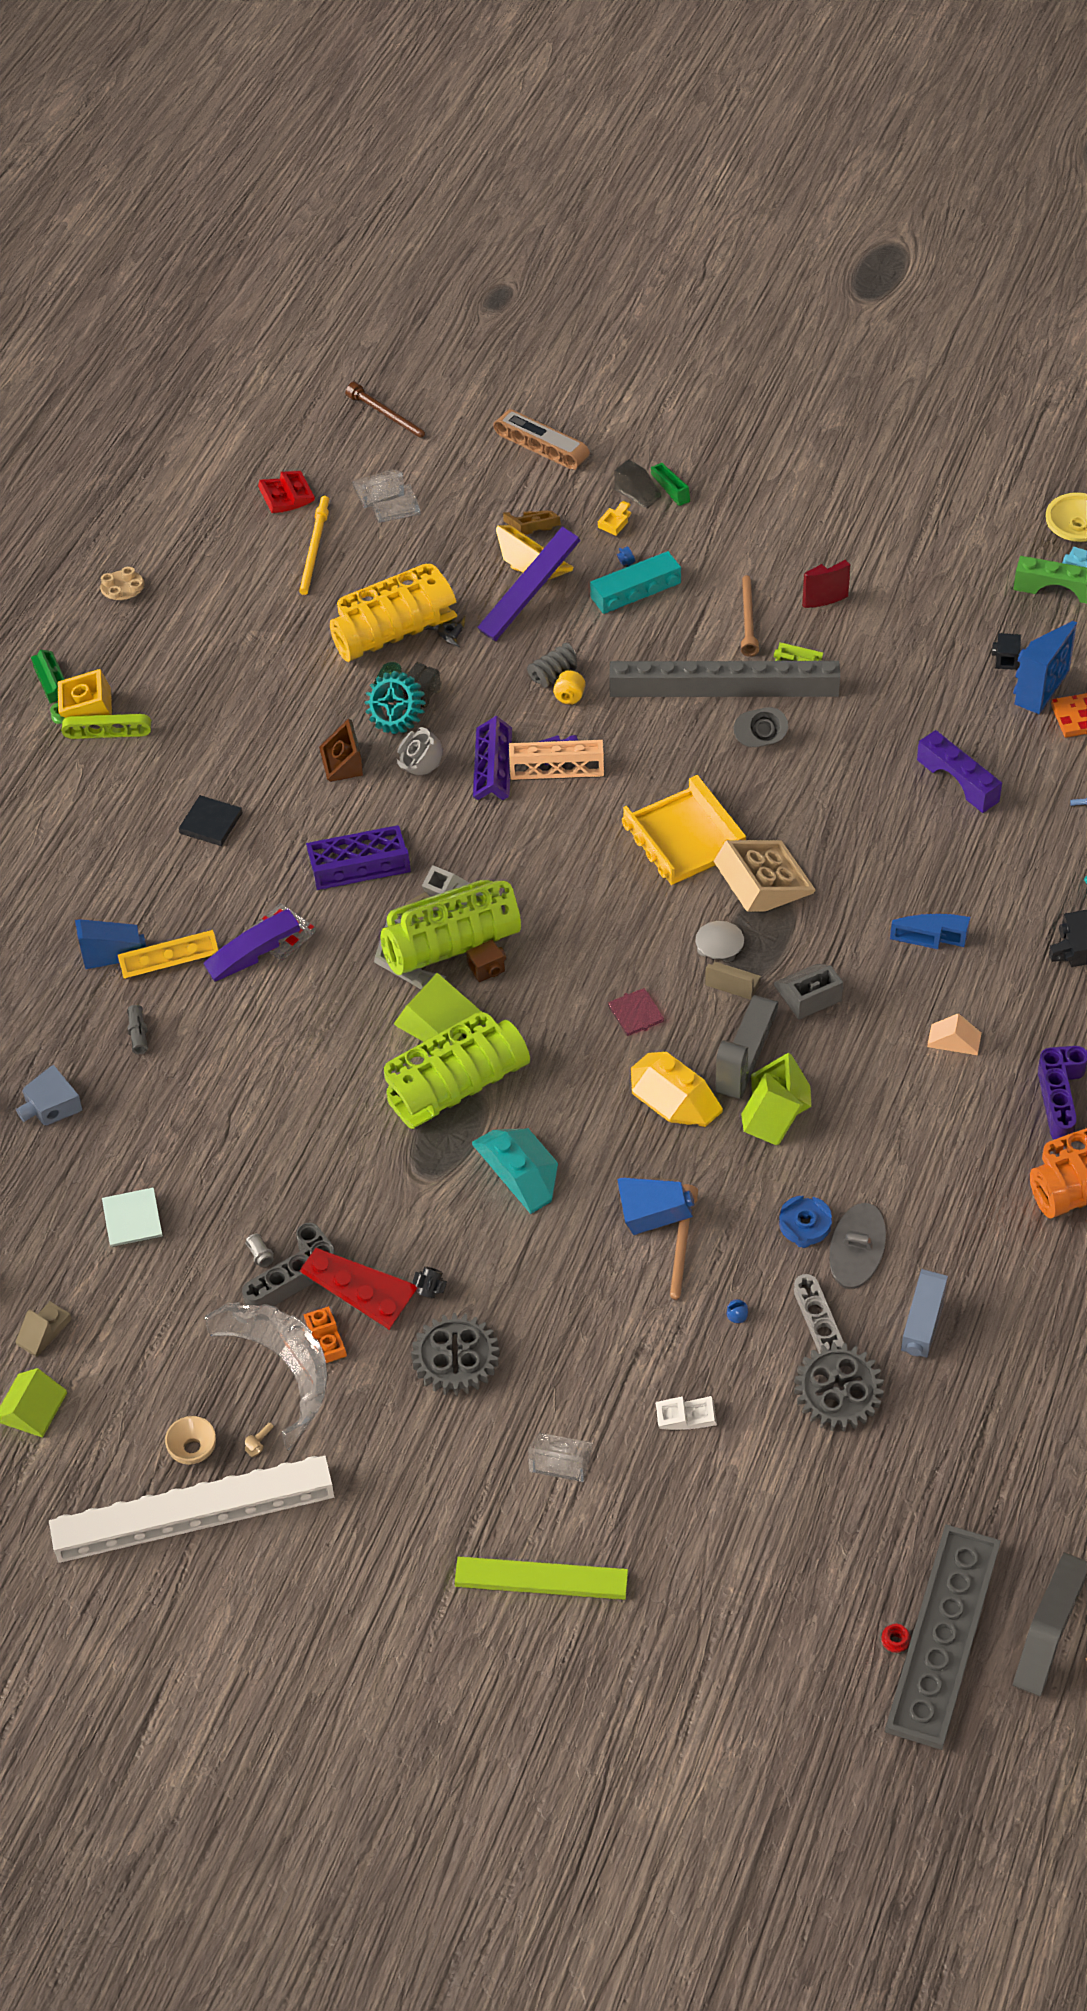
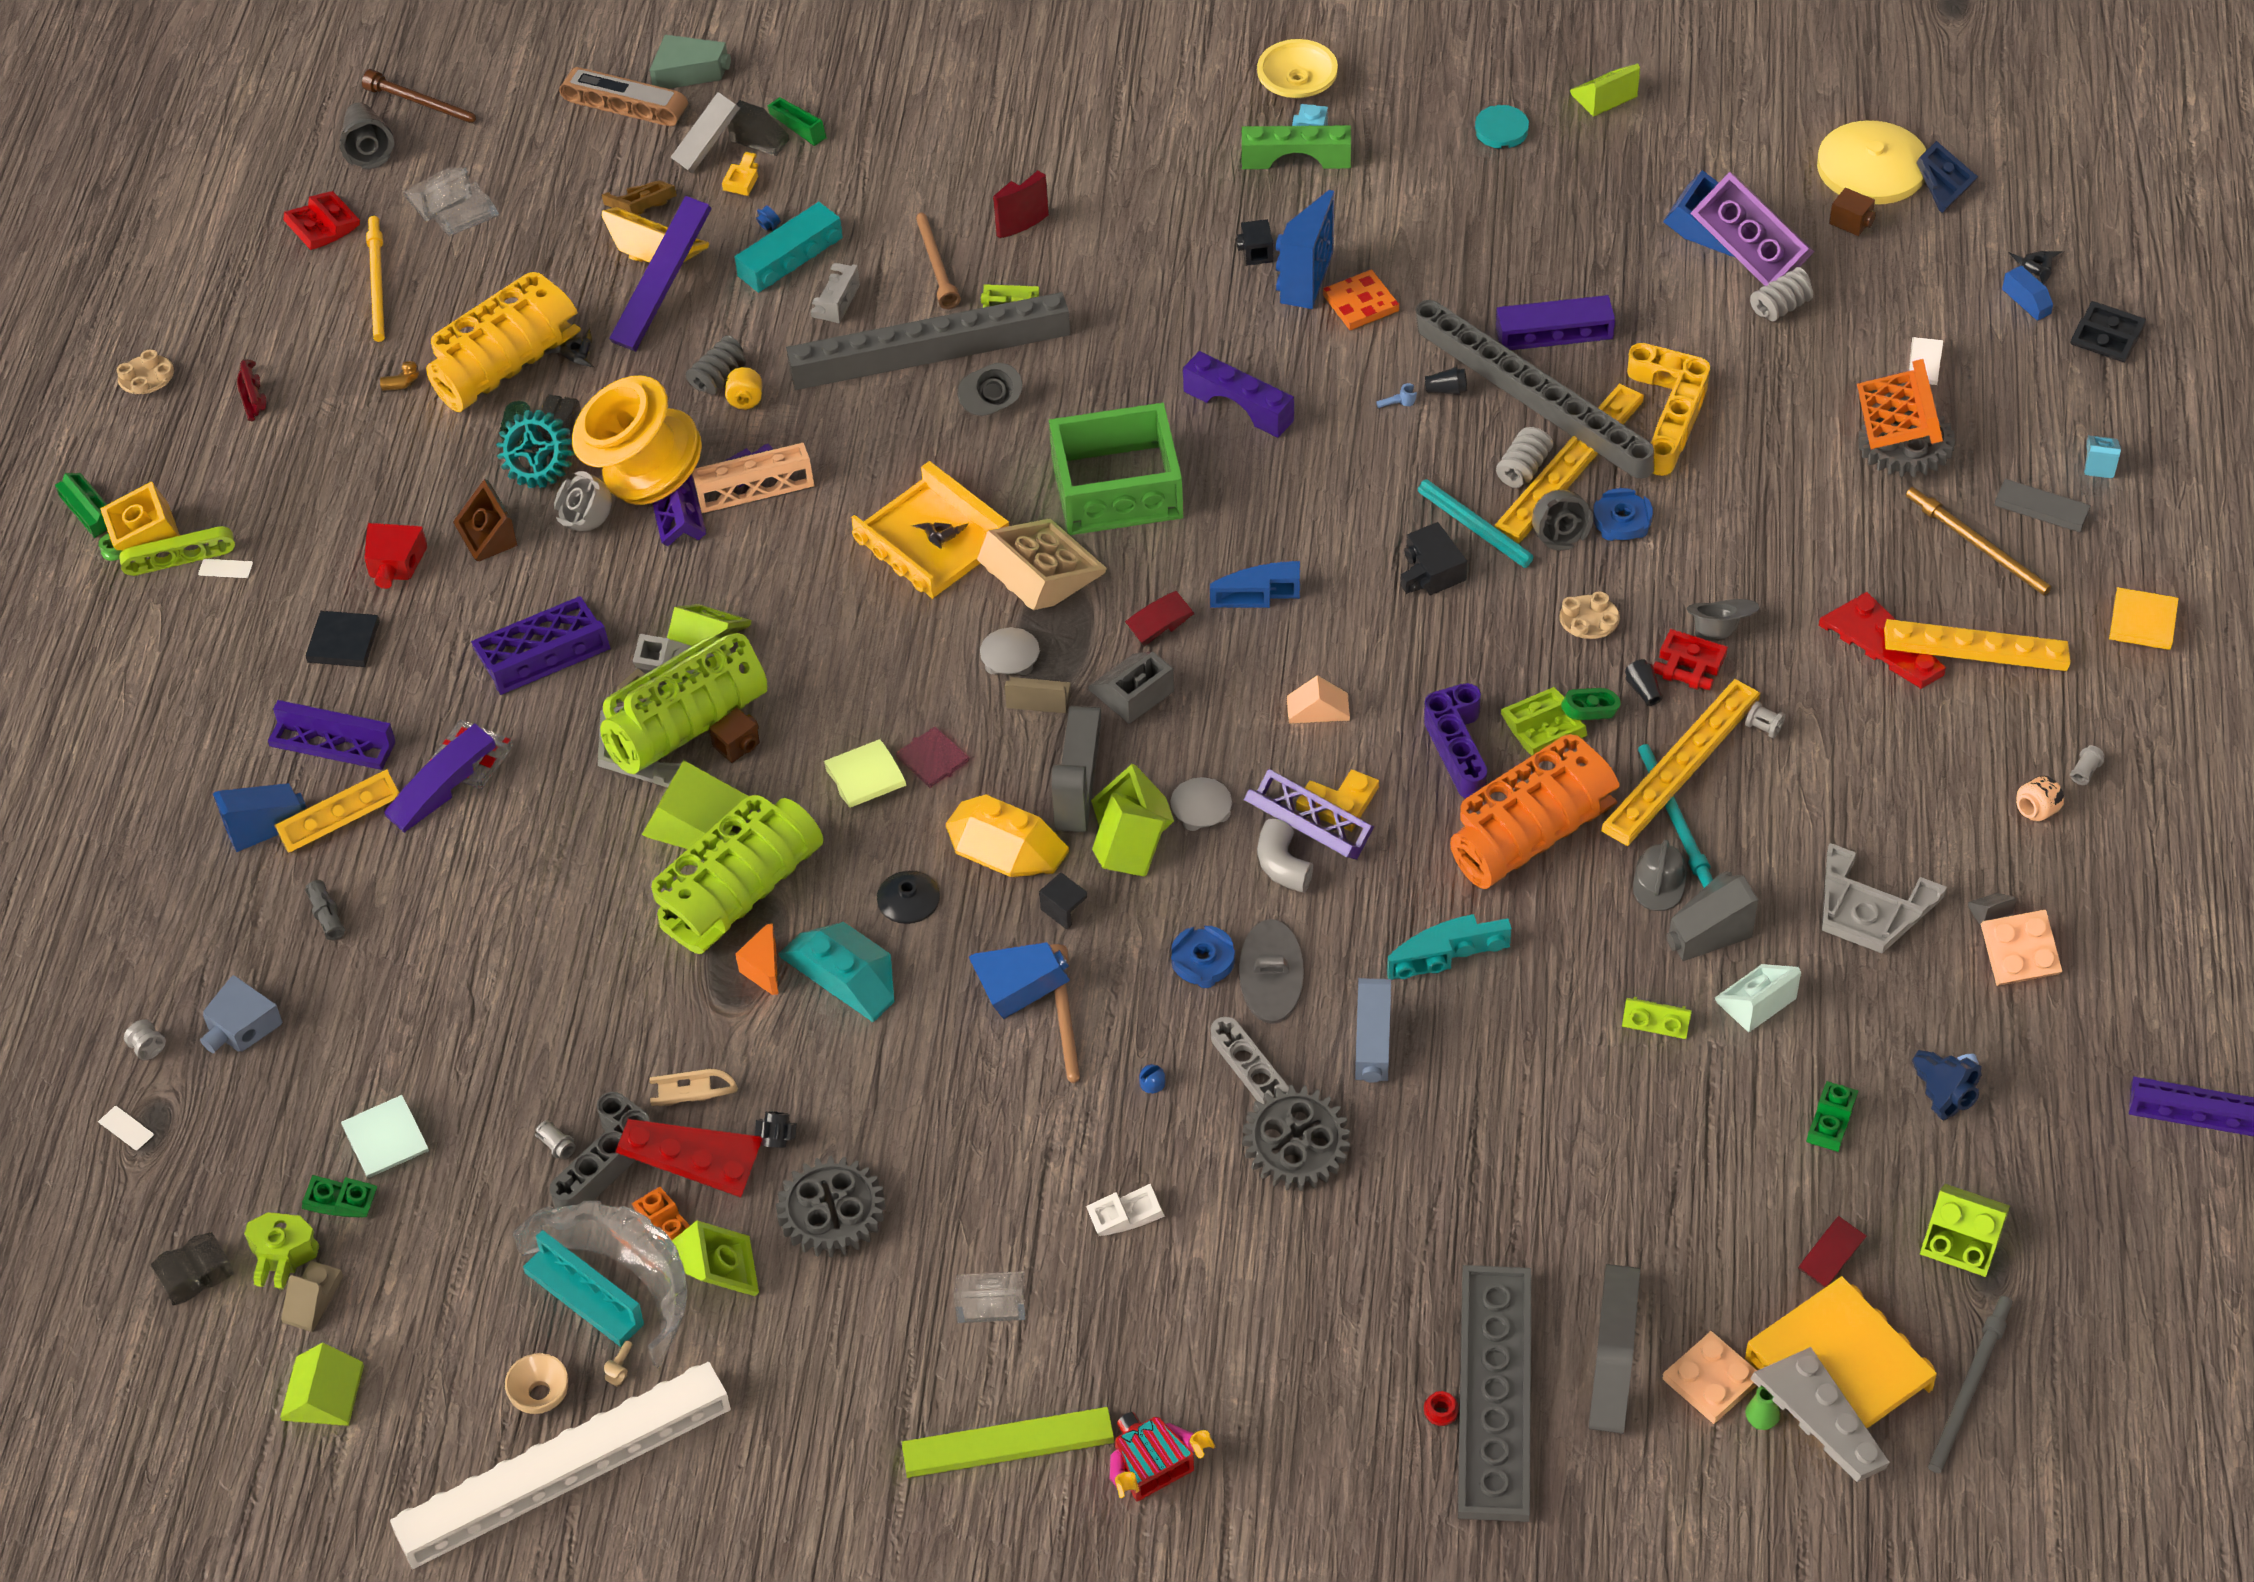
camera: 15 degrees left, 0 degrees up
none -> white sticker [198,559,253,578]
none -> dark red piece [237,359,266,422]
none -> lime hinge [244,1212,320,1289]
none -> dark purple fence [268,700,396,770]
none -> green slope [302,1175,377,1217]
none -> dark grey cone [340,102,395,169]
none -> red torso [364,523,427,589]
none -> pearl gold arm [380,361,419,391]
none -> teal fence [523,1230,645,1347]
none -> yellow wheel [572,375,702,505]
none -> sand green slope [650,35,731,89]
none -> tan piece [650,1069,738,1106]
none -> lime slope [667,604,752,646]
none -> light grey tile [671,92,740,174]
none -> lime slope [672,1220,759,1296]
none -> orange slope [736,924,778,995]
none -> light grey hinge [811,263,860,323]
none -> yellowish green slope [824,739,906,808]
none -> black dish [877,871,940,924]
none -> black piece [911,522,969,549]
none -> black panel [1039,872,1087,929]
none -> bright green window [1049,402,1183,535]
none -> torso [1109,1412,1216,1502]
none -> dark red slope [1125,591,1195,647]
none -> light grey dish [1170,777,1232,831]
none -> fence [1244,769,1374,860]
none -> light grey cylinder [1257,819,1313,893]
none -> yellow plate [1296,769,1379,832]
none -> teal slope [1387,914,1512,980]

